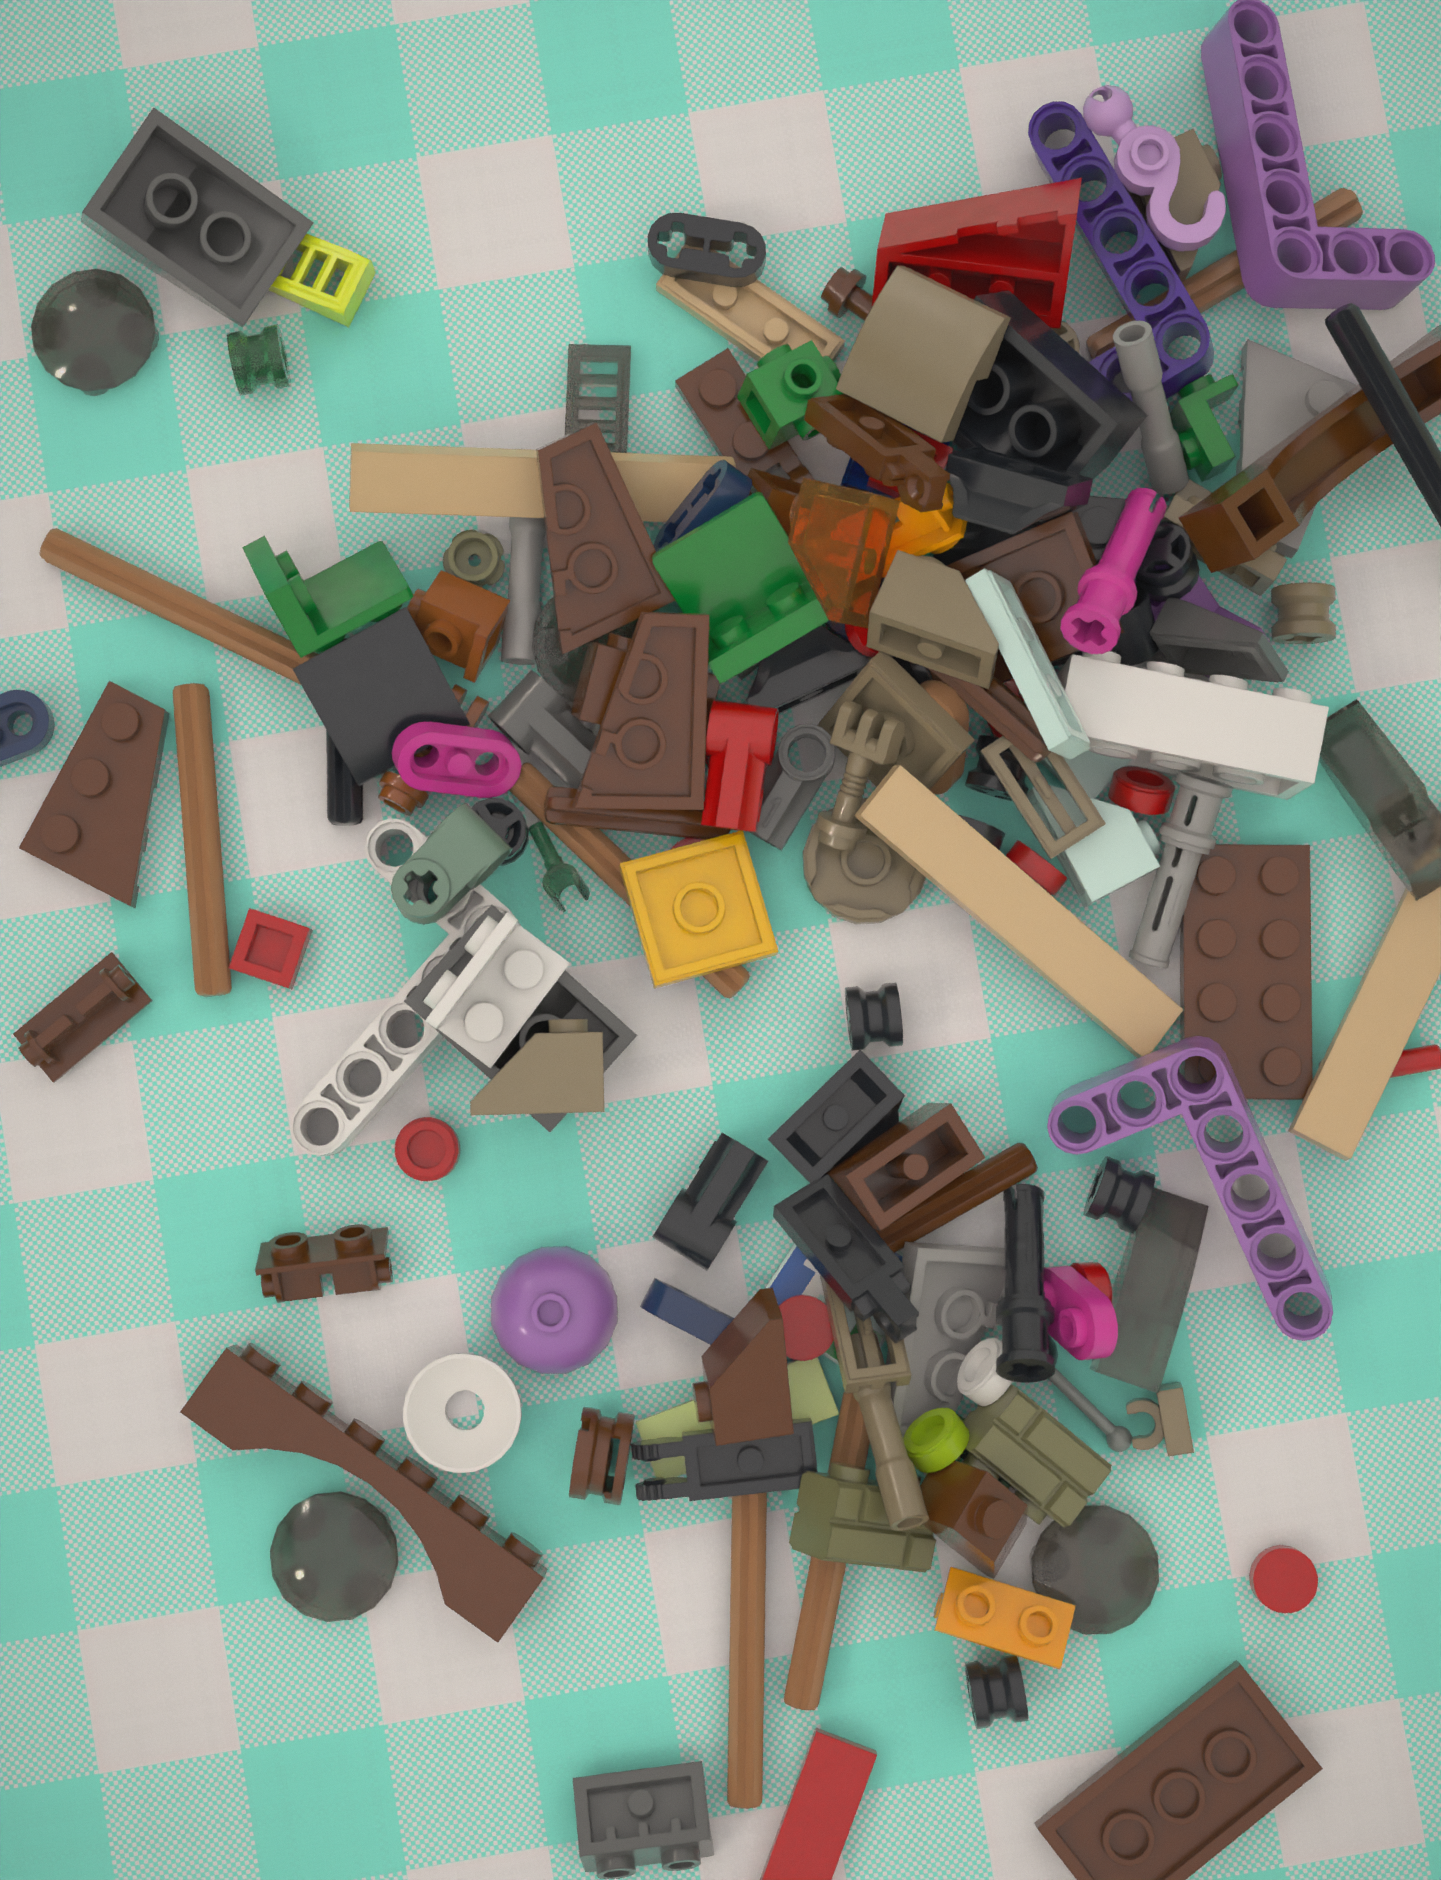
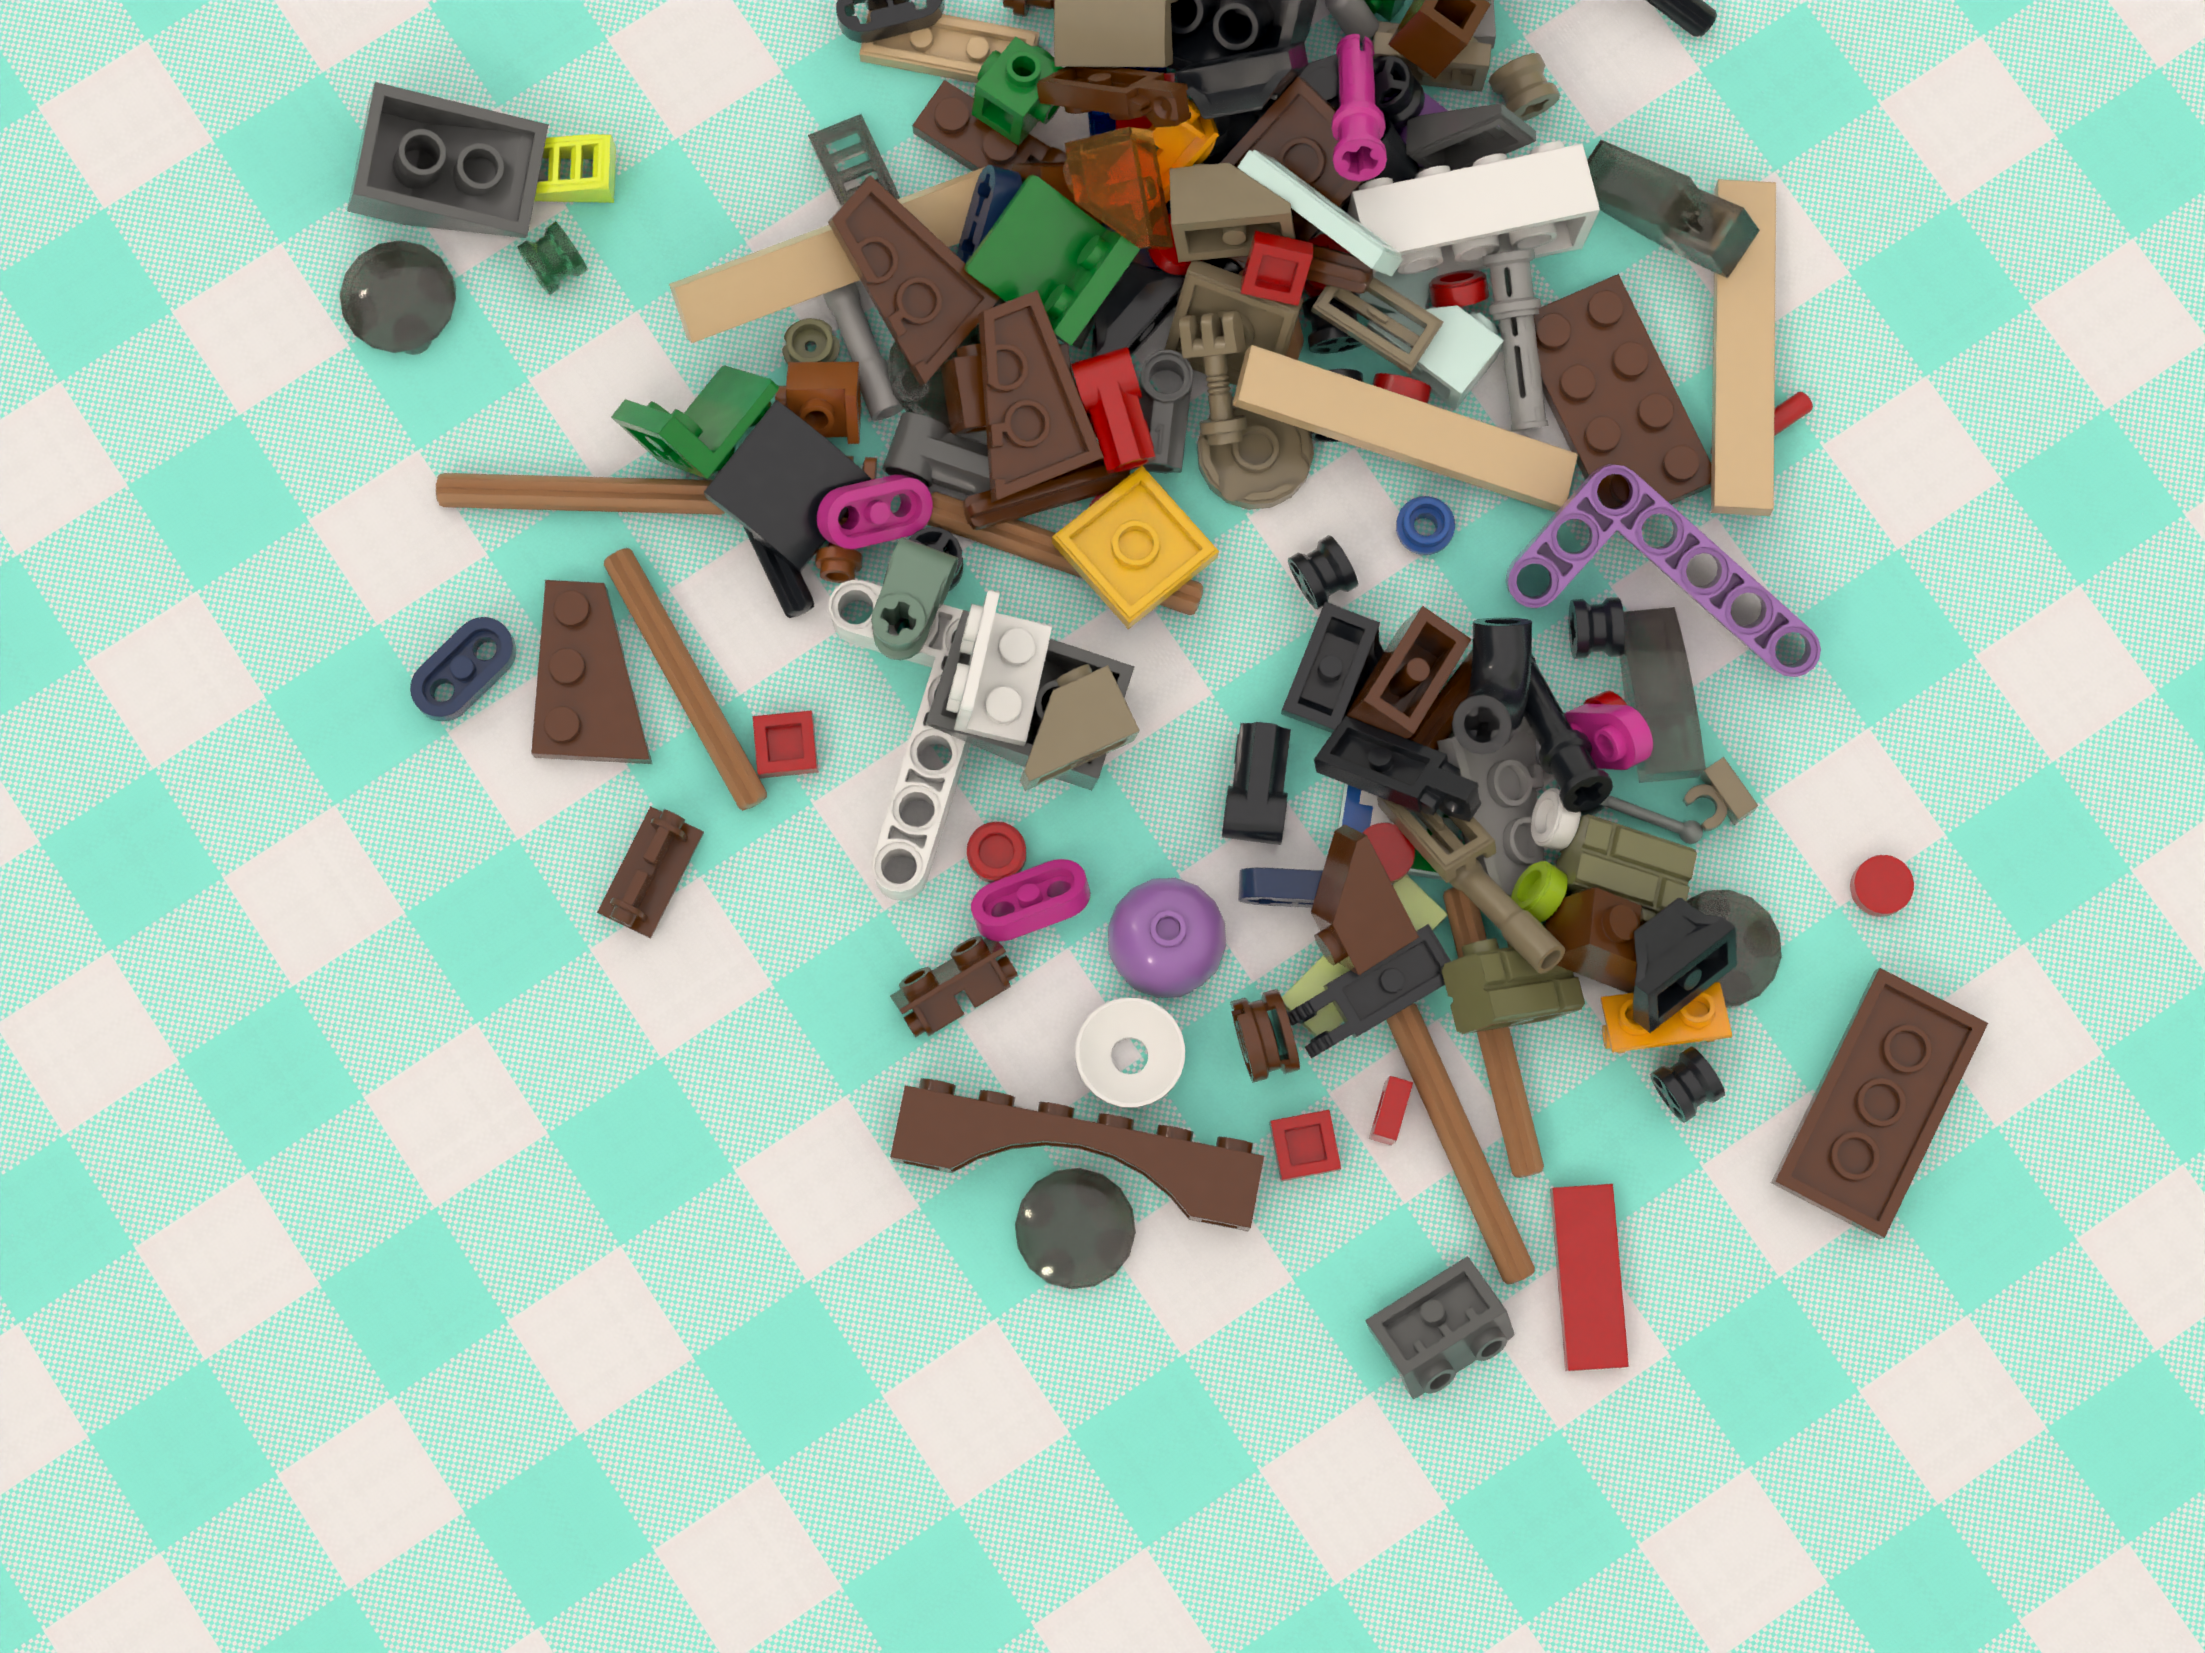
camera: 25 degrees left, 5 degrees down
clear green hand [529,822,590,912] -> none
none -> dark pink plate [971,859,1091,941]
none -> red tile [1240,230,1313,306]
none -> red tile [1269,1109,1341,1182]
none -> red tile [1369,1076,1413,1146]
none -> blue plate [1396,496,1455,555]
none -> black cylinder [1452,618,1532,755]
none -> black slope [1633,898,1737,1033]

